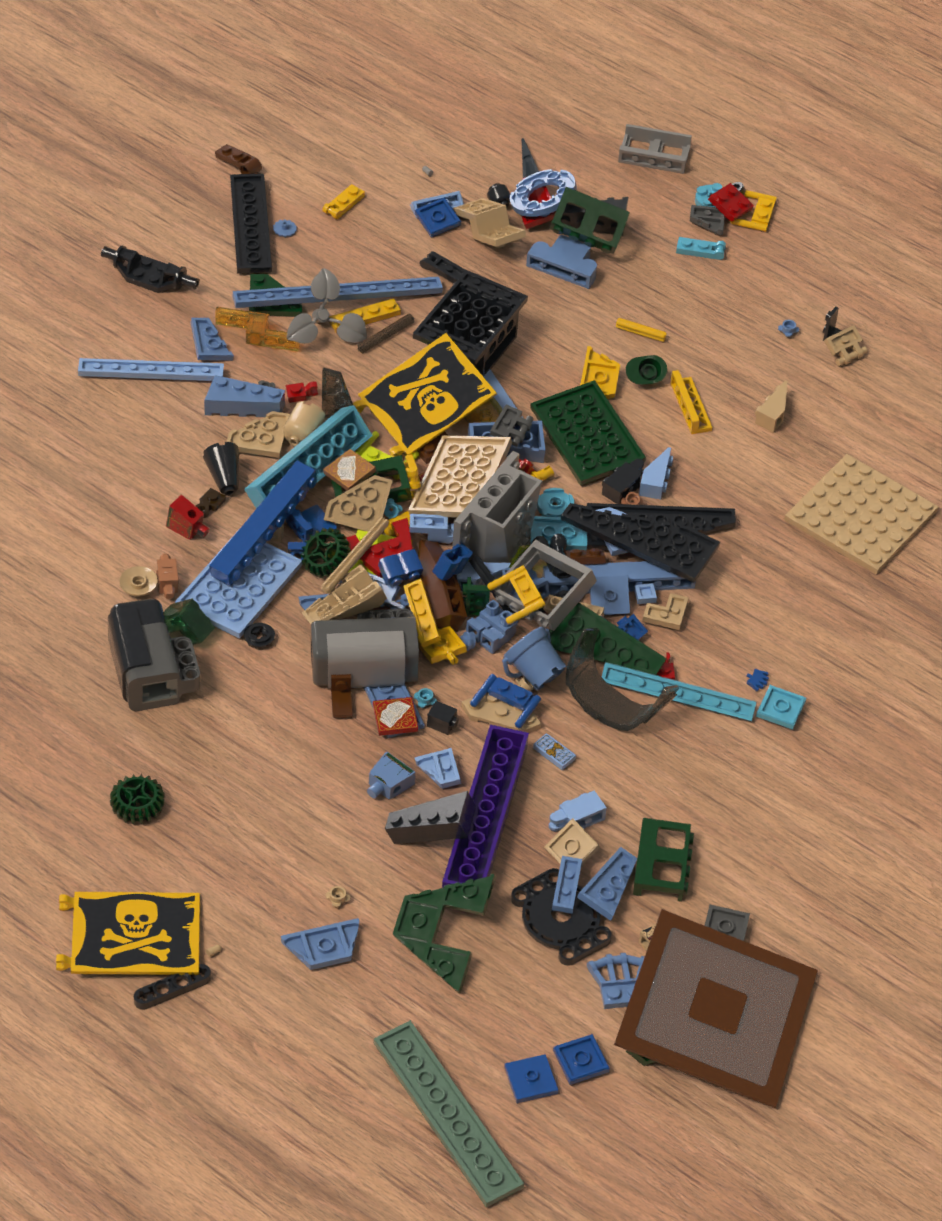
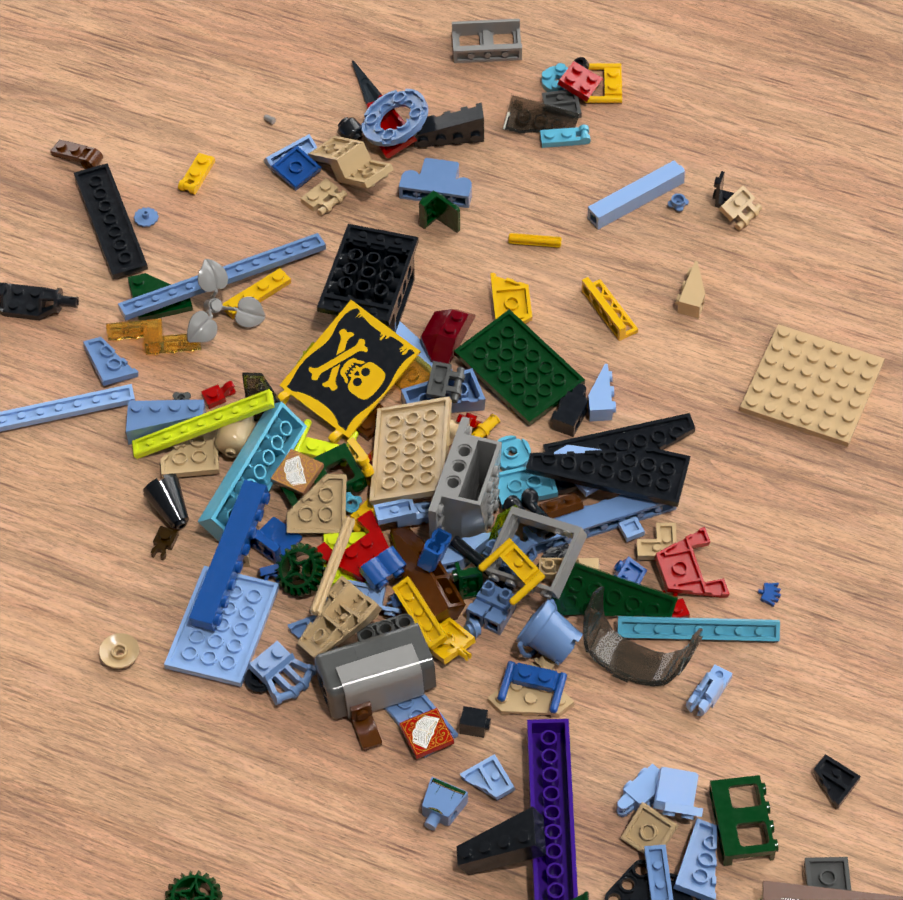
camera: 10 degrees left, 5 degrees up
piece [108,598,200,711] -> none
nougat piece [156,554,179,599] -> none
clear green brick [164,598,215,645] -> none
red torso [166,495,210,539] -> none
clear smoke axle [357,314,414,353] -> none
medium azure plate [414,688,437,708] -> none
black plate [419,251,466,283] -> none
light blue tile [533,733,576,770] -> none
dark green window [549,187,630,254] -> none
medium blue plate [590,575,630,615] -> none
nougat plate [621,492,643,505] -> none
dark green piece [626,355,667,385] -> none
medium azure plate [756,685,806,730] -> none
none -> neon yellow tile [132,389,275,459]
none -> medium blue plate [248,641,316,705]
none -> tan plate [301,178,347,216]
none -> dark green bracket [419,190,460,233]
none -> dark red wedge [421,309,476,364]
none -> clear smoke wedge [503,94,579,134]
none -> light blue brick [587,160,685,229]
none -> light blue bracket [653,767,703,820]
none -> wing [654,527,730,598]
none -> light blue plate [686,664,733,716]
none -> black wing [813,754,861,809]

